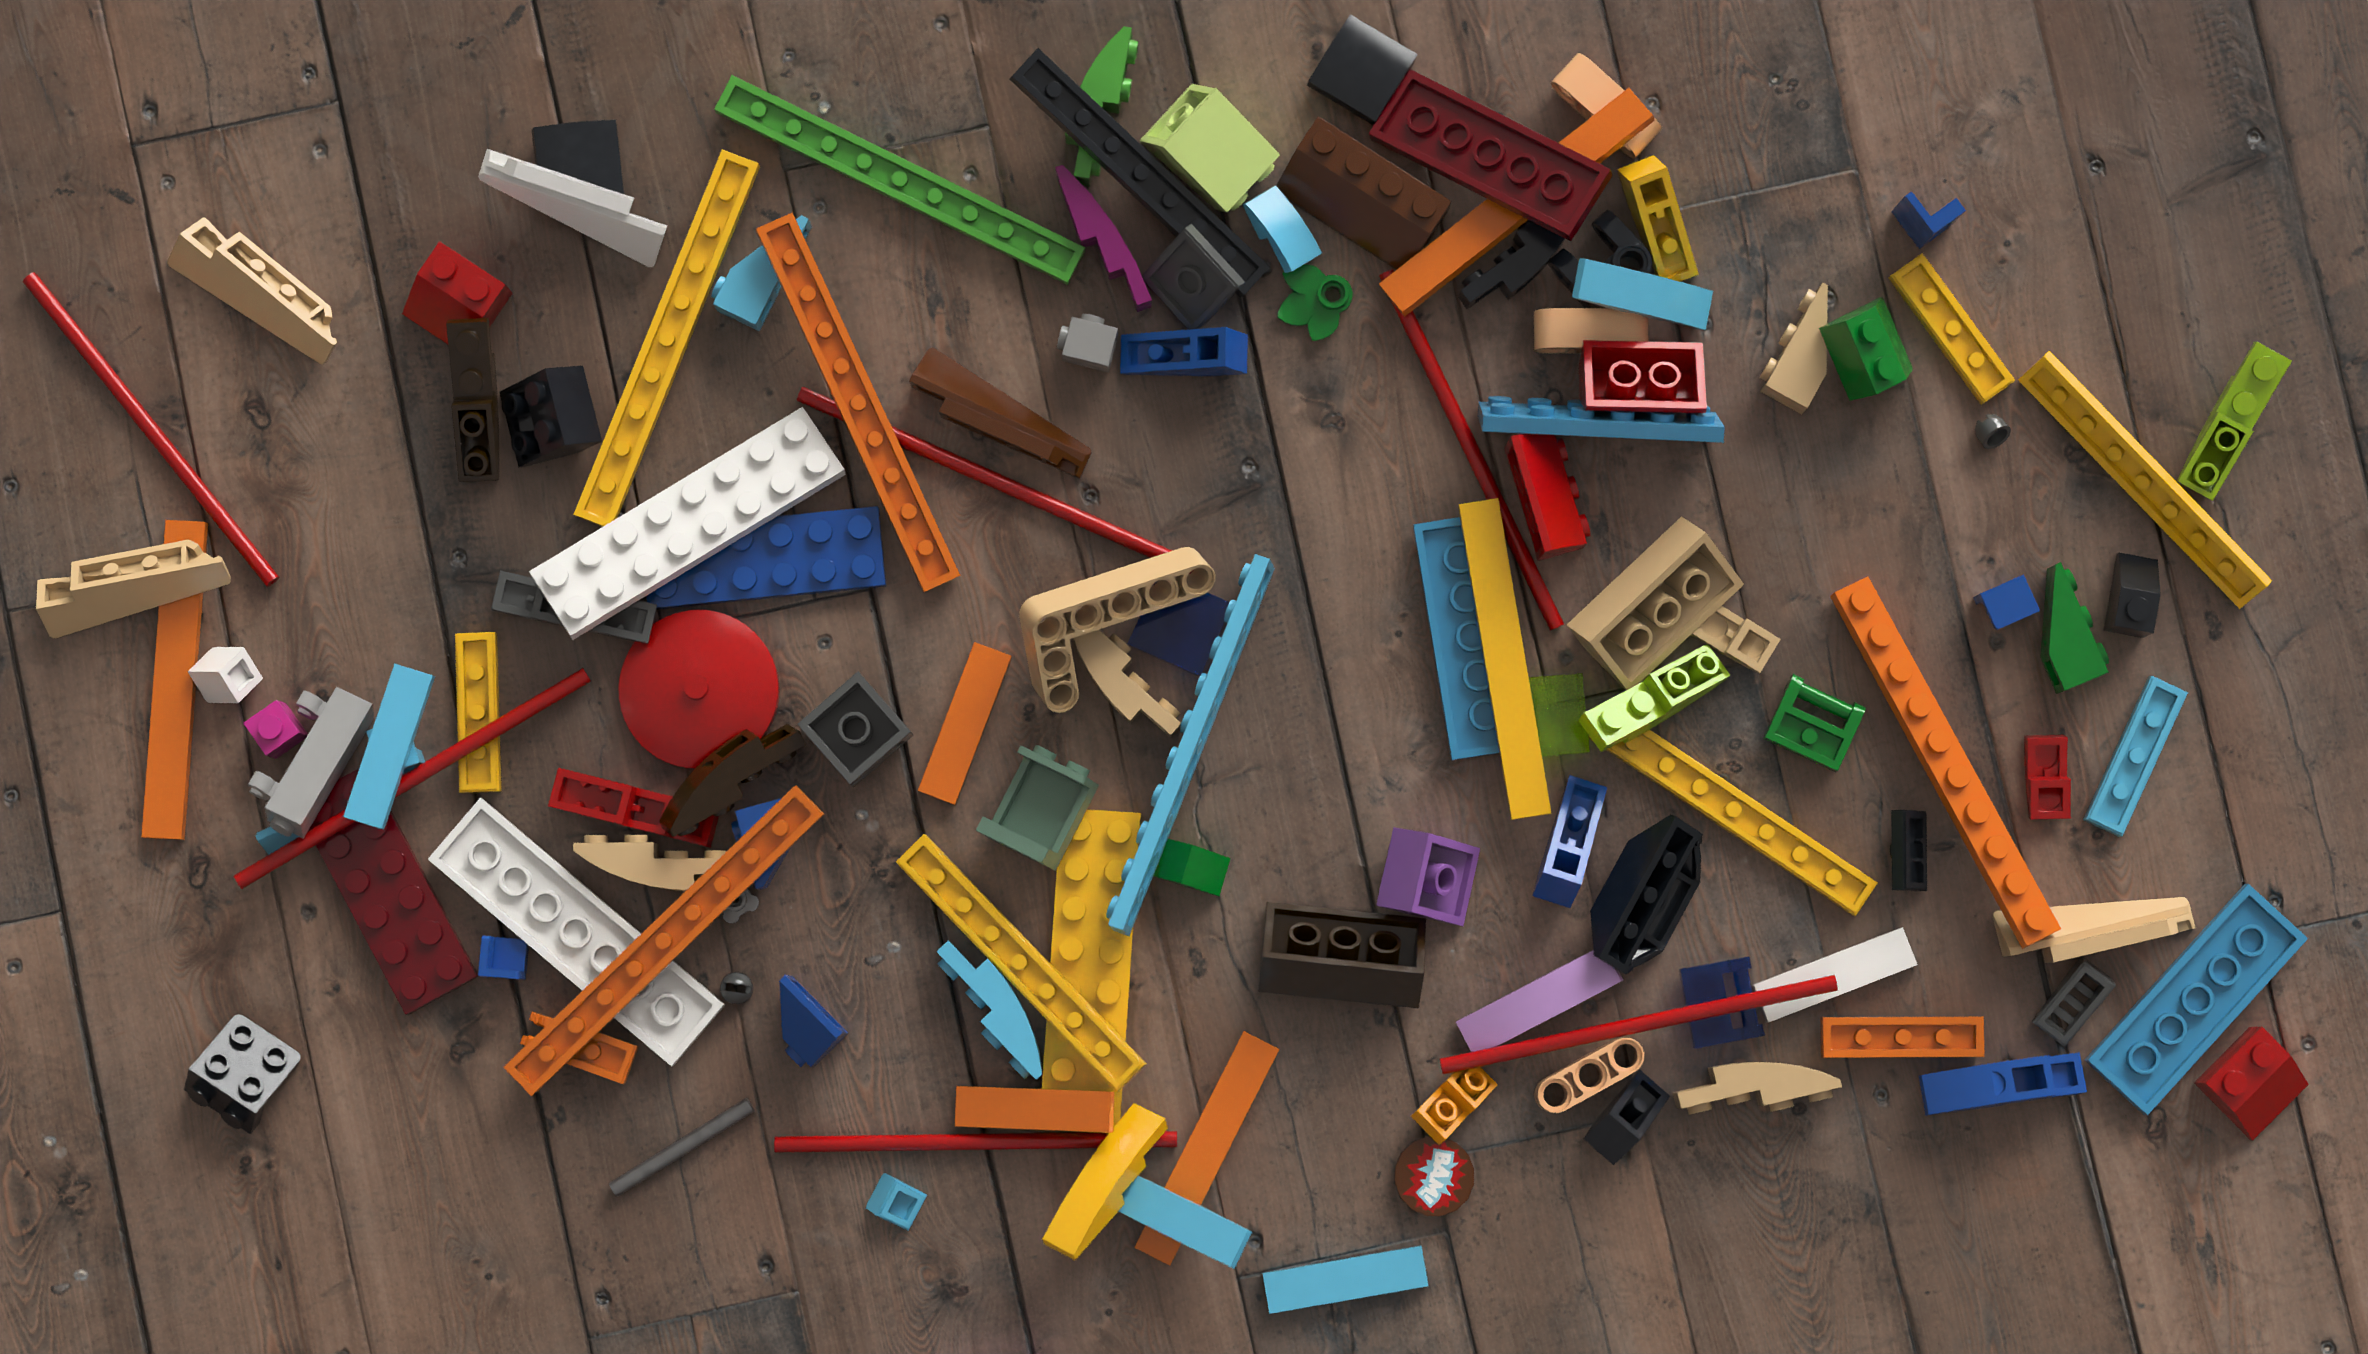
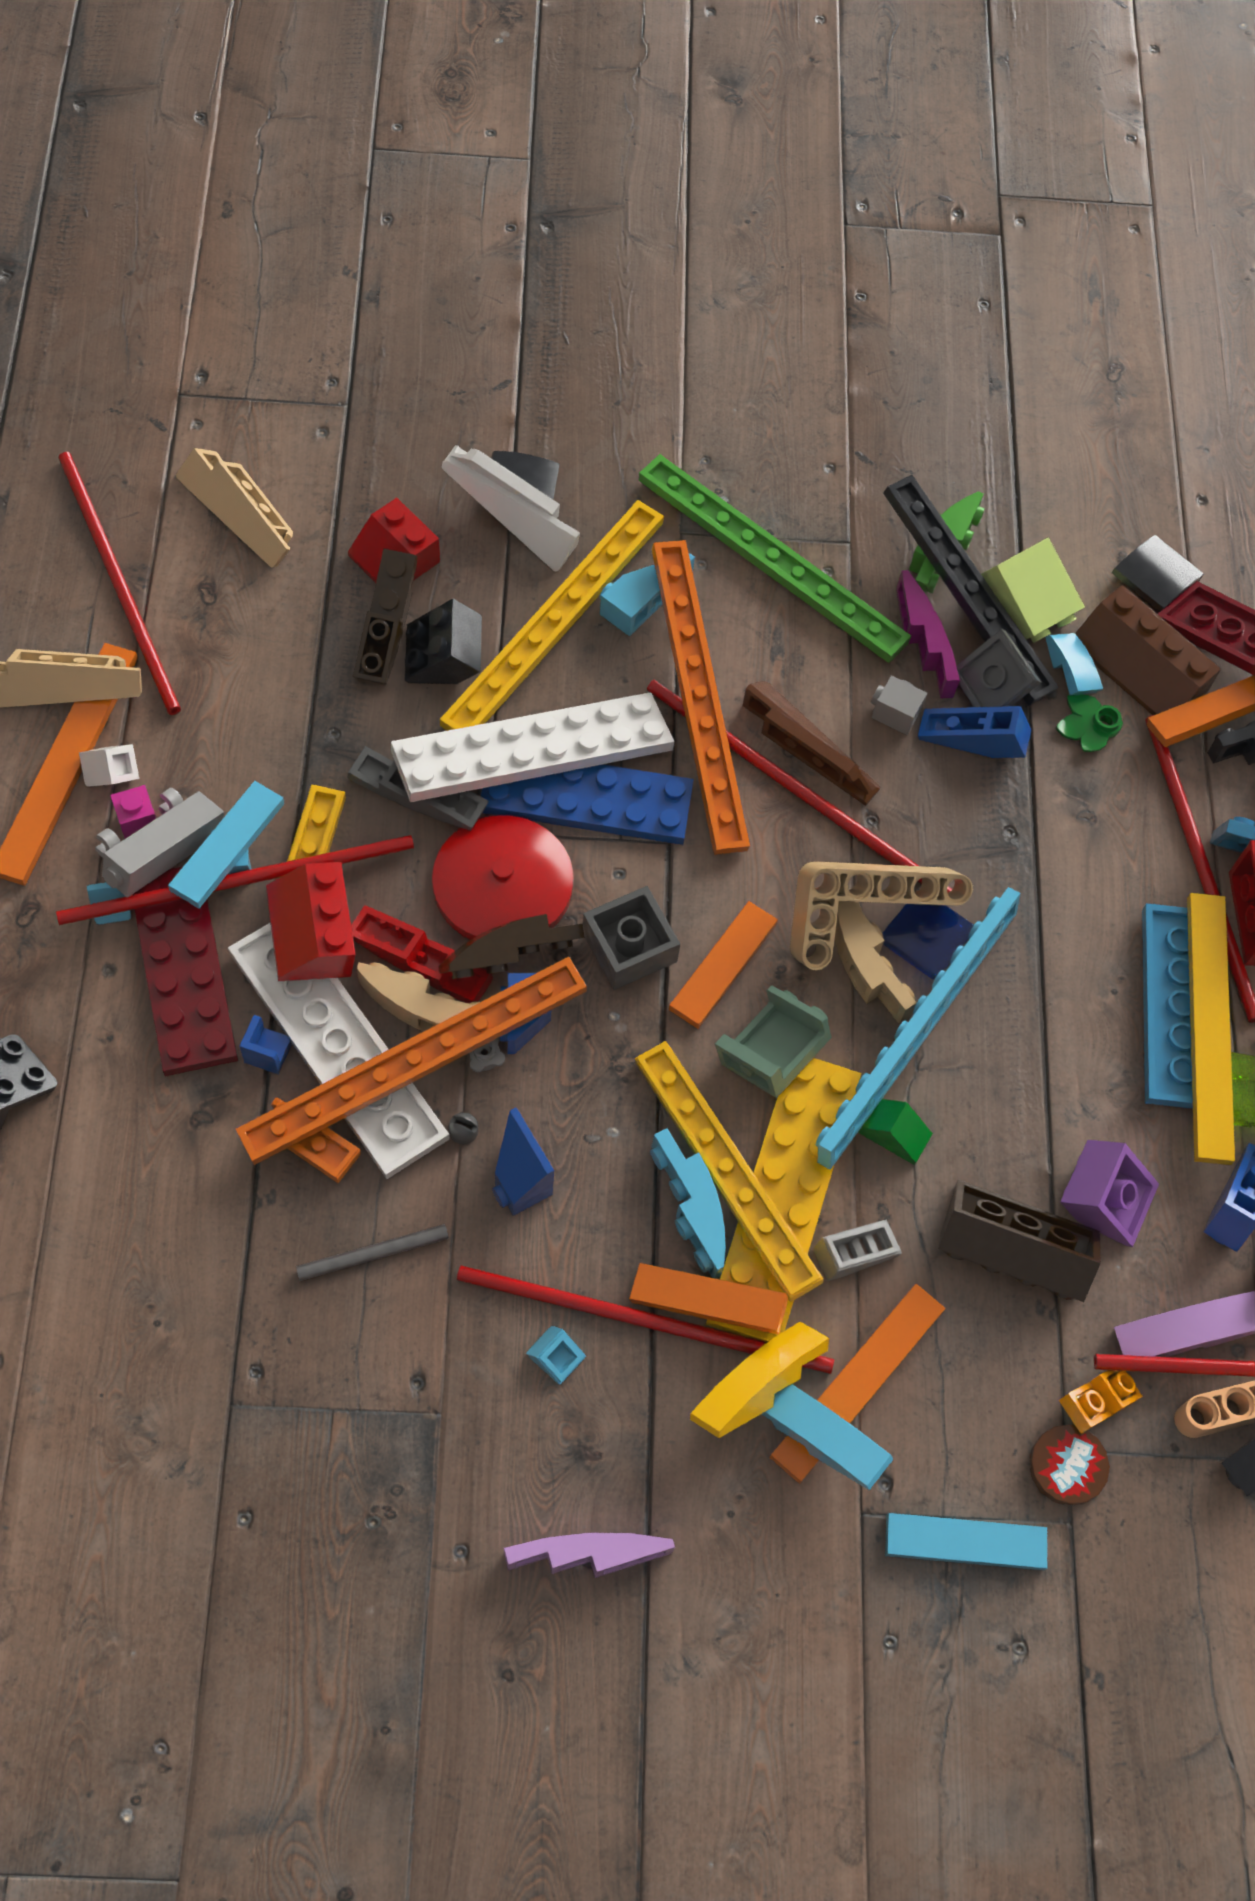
camera: 10 degrees right, 20 degrees down
none -> red slope [266,862,356,981]
none -> light grey slope [814,1219,902,1281]

